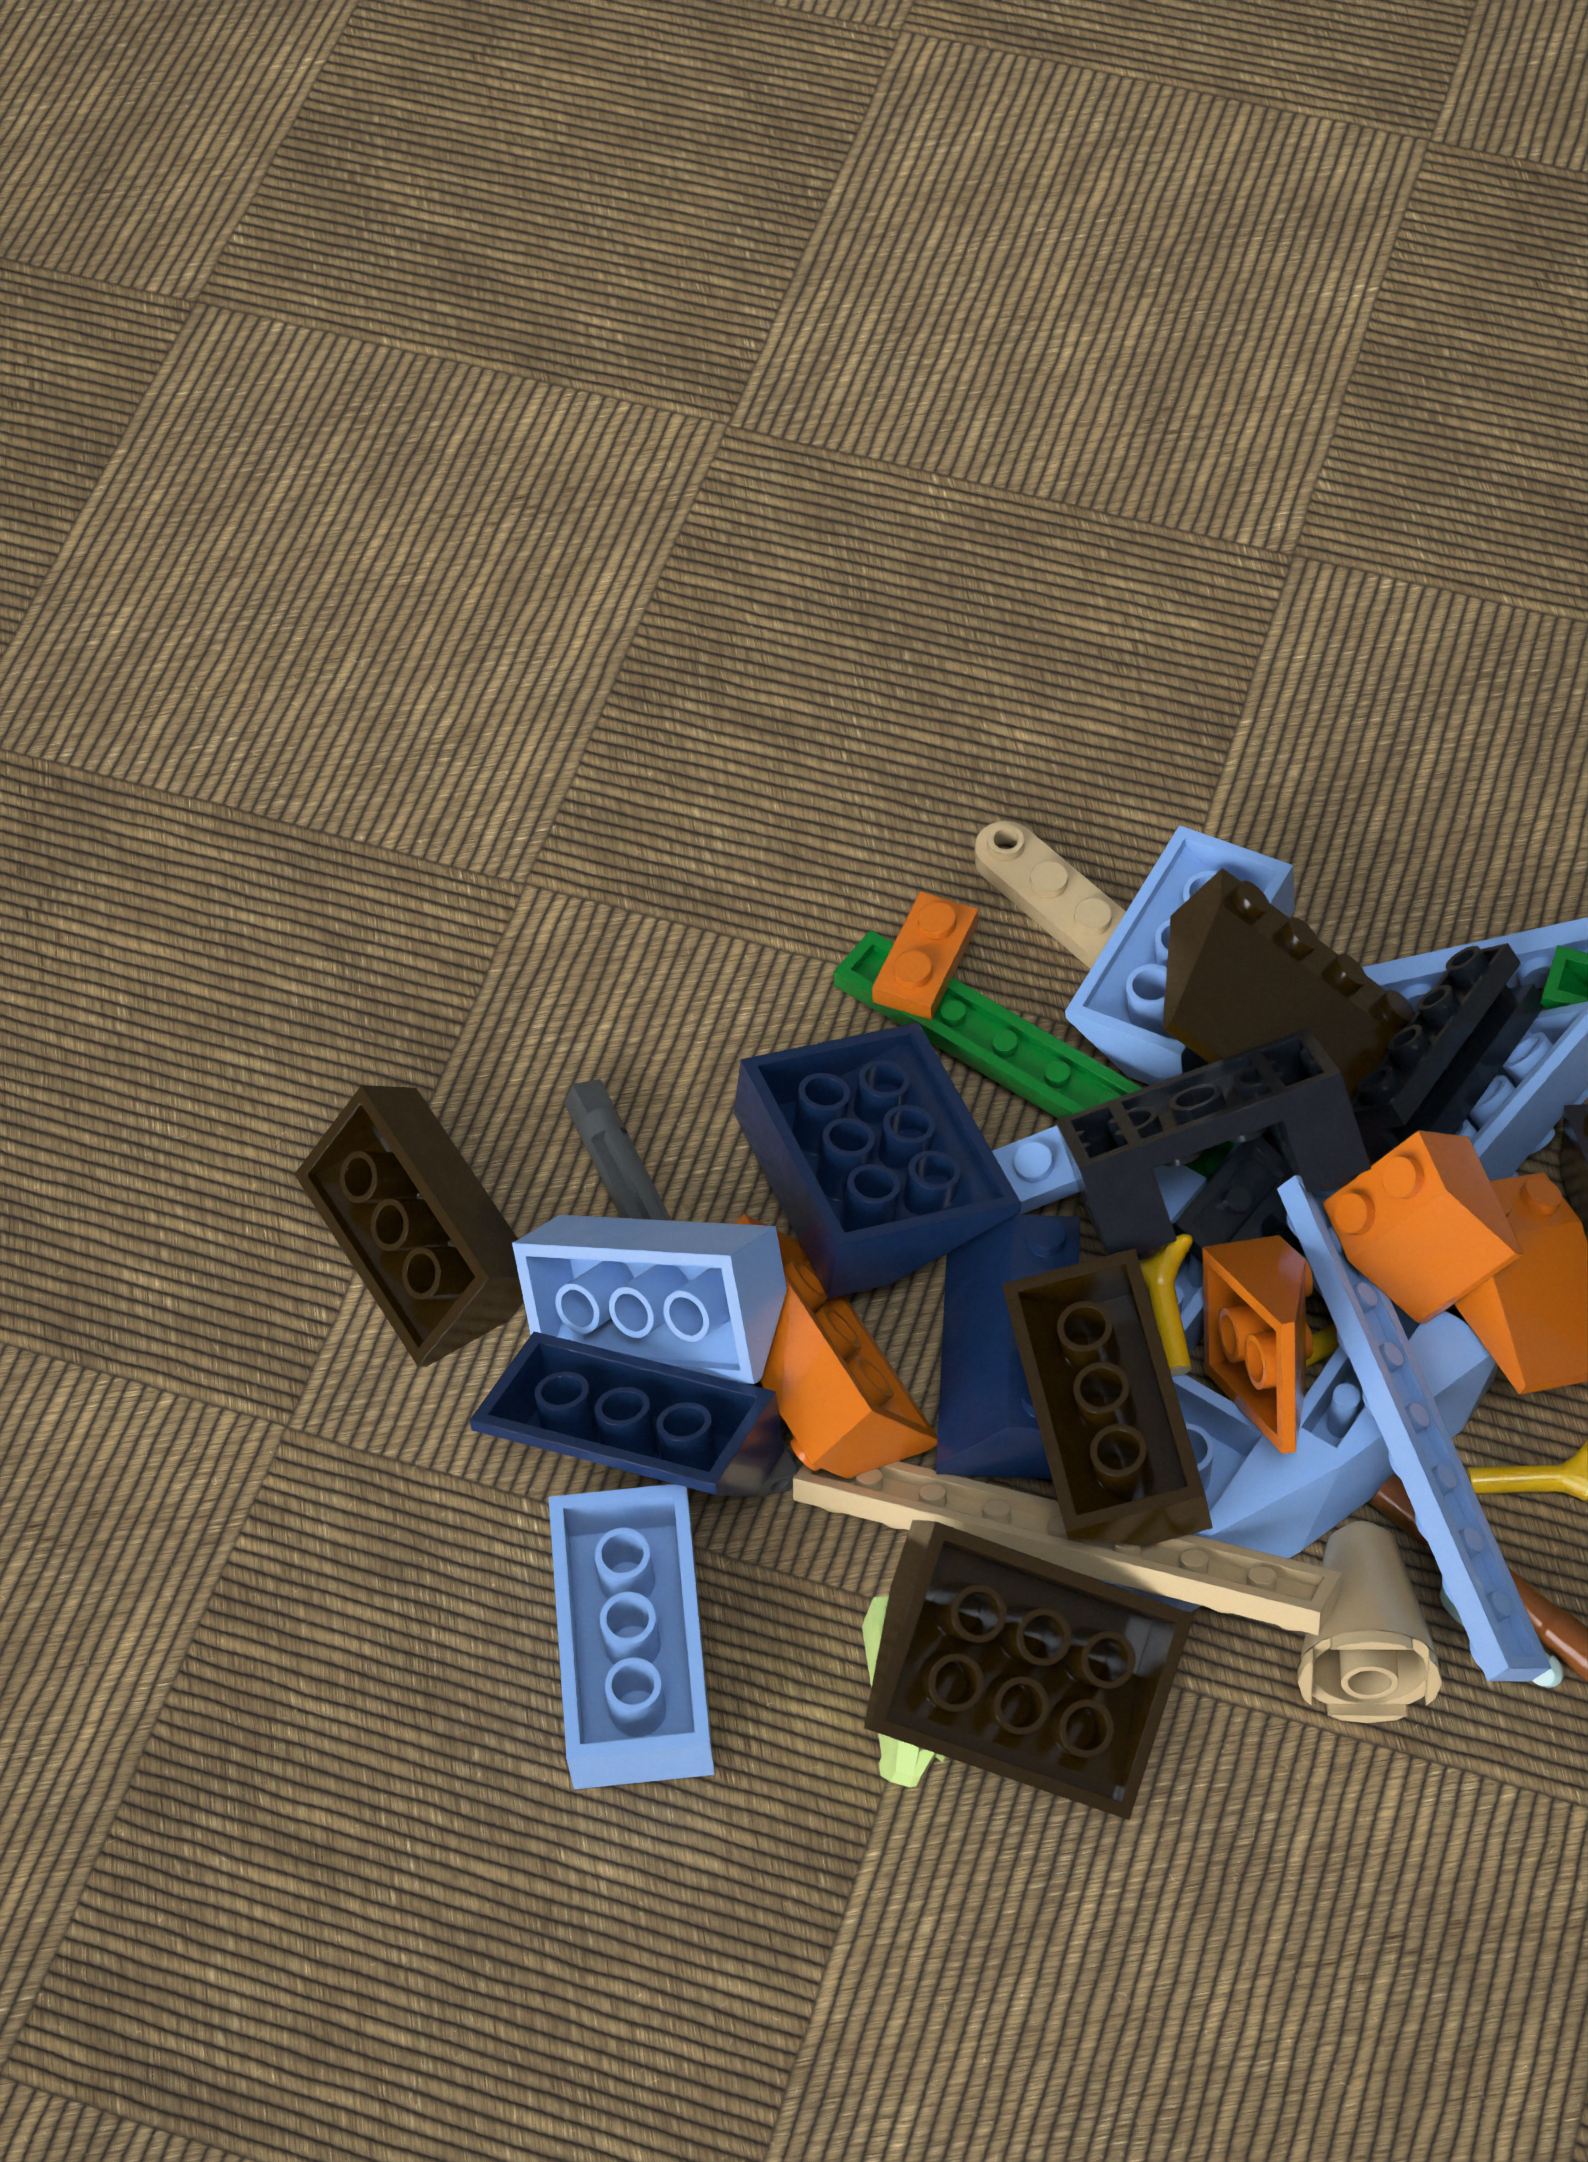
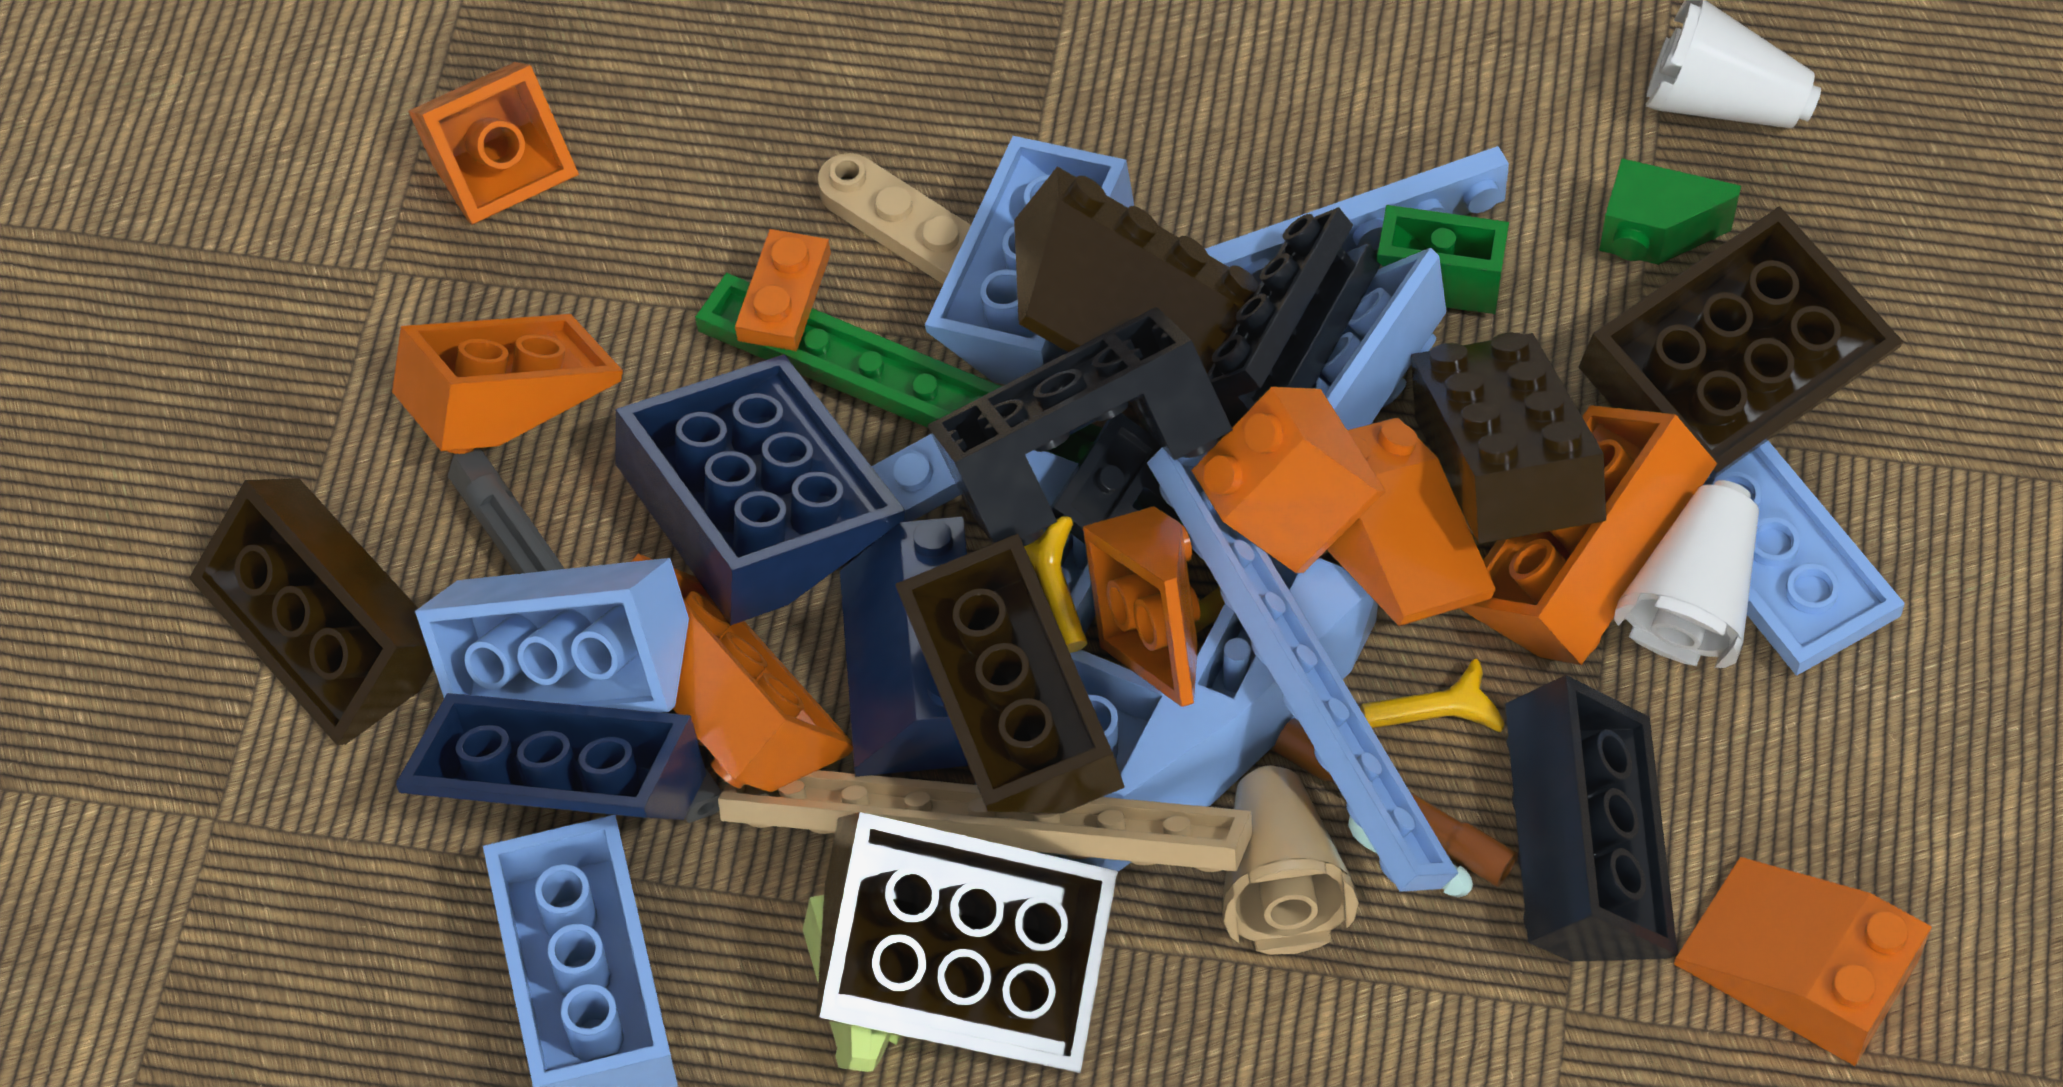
camera: 10 degrees left, 0 degrees up
none -> orange slope [392,314,623,454]
none -> orange slope [408,62,579,225]

